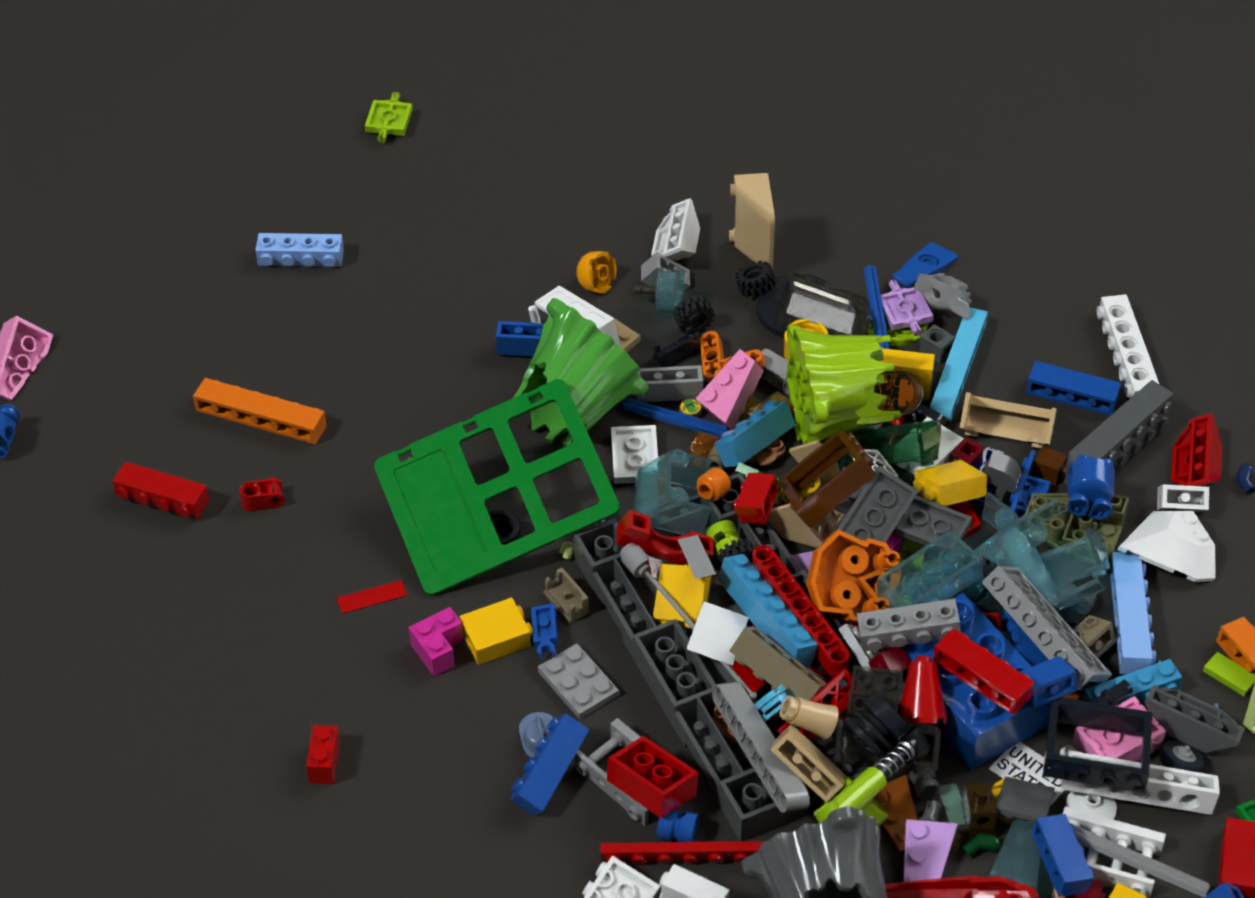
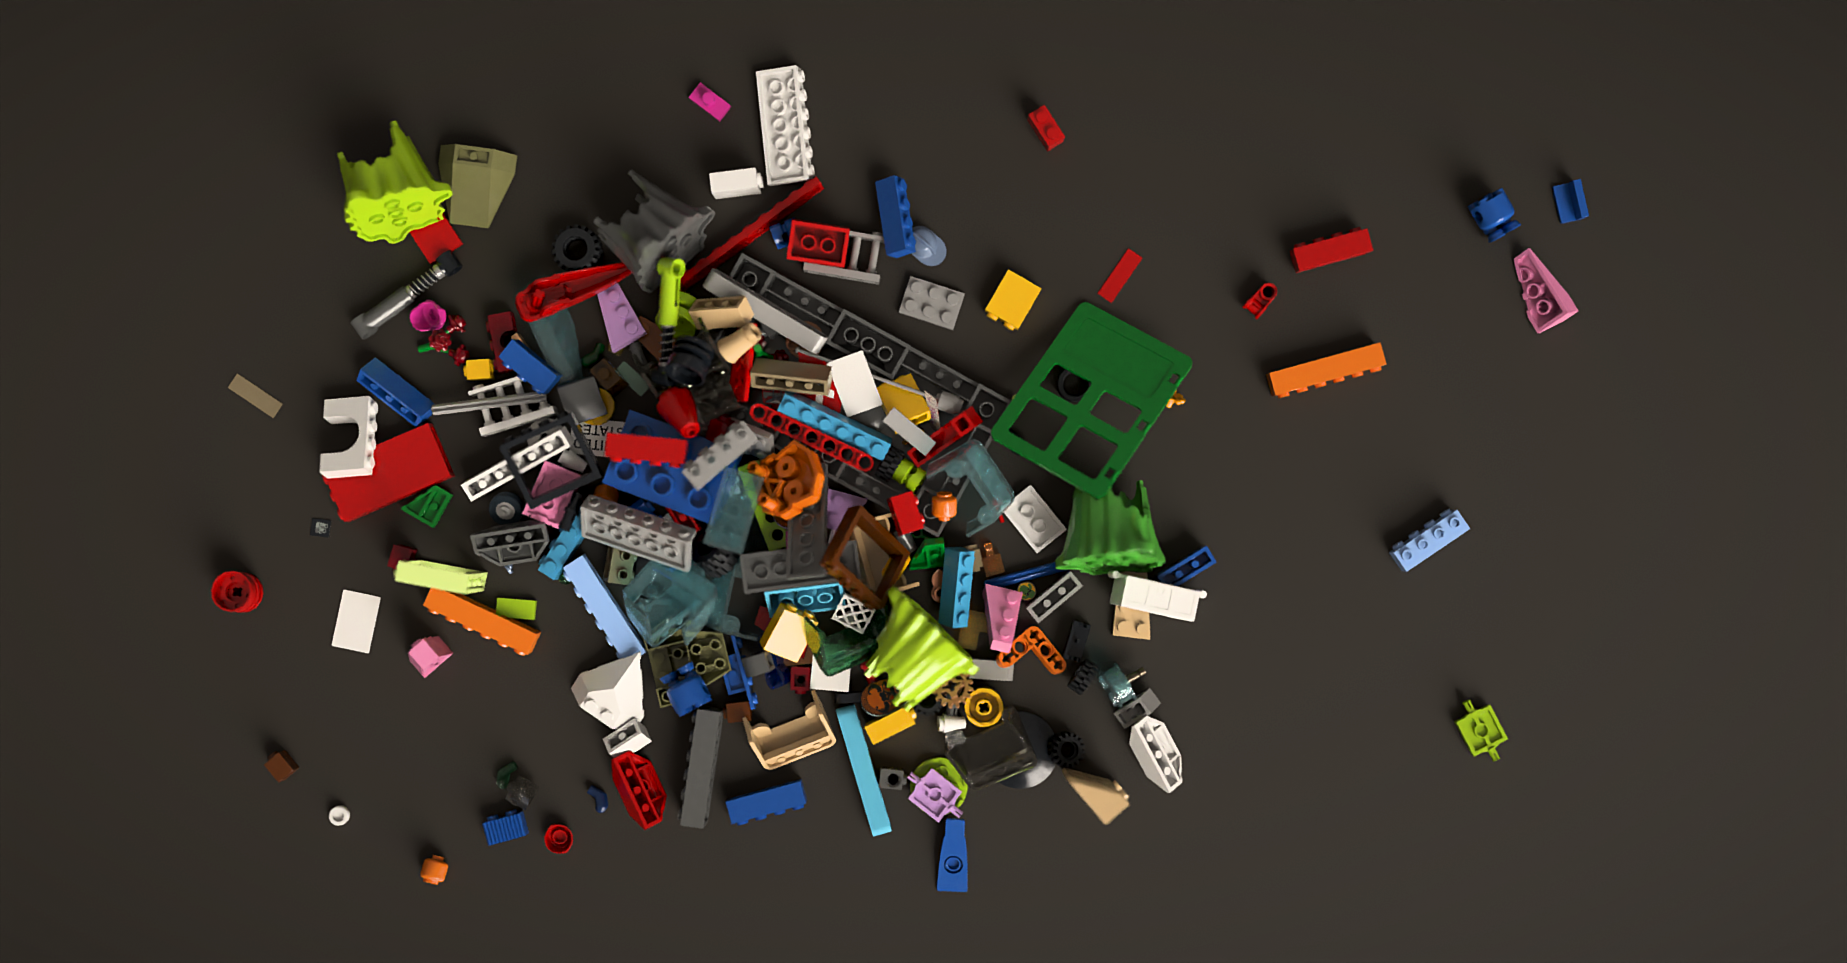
camera: 140 degrees right, 40 degrees up
dark pink brick [408,607,464,677] -> none
blue plate [531,603,559,660] -> none
dark tan hinge [543,567,589,624] -> none
light orange cylinder [576,251,617,294] -> none
medium azure wheel [754,685,787,721] -> none
blue axle [864,265,890,349] -> none
light grey piece [913,273,972,319] -> none
blue panel [1020,656,1077,708] -> none
white brick [1097,294,1159,399] -> none

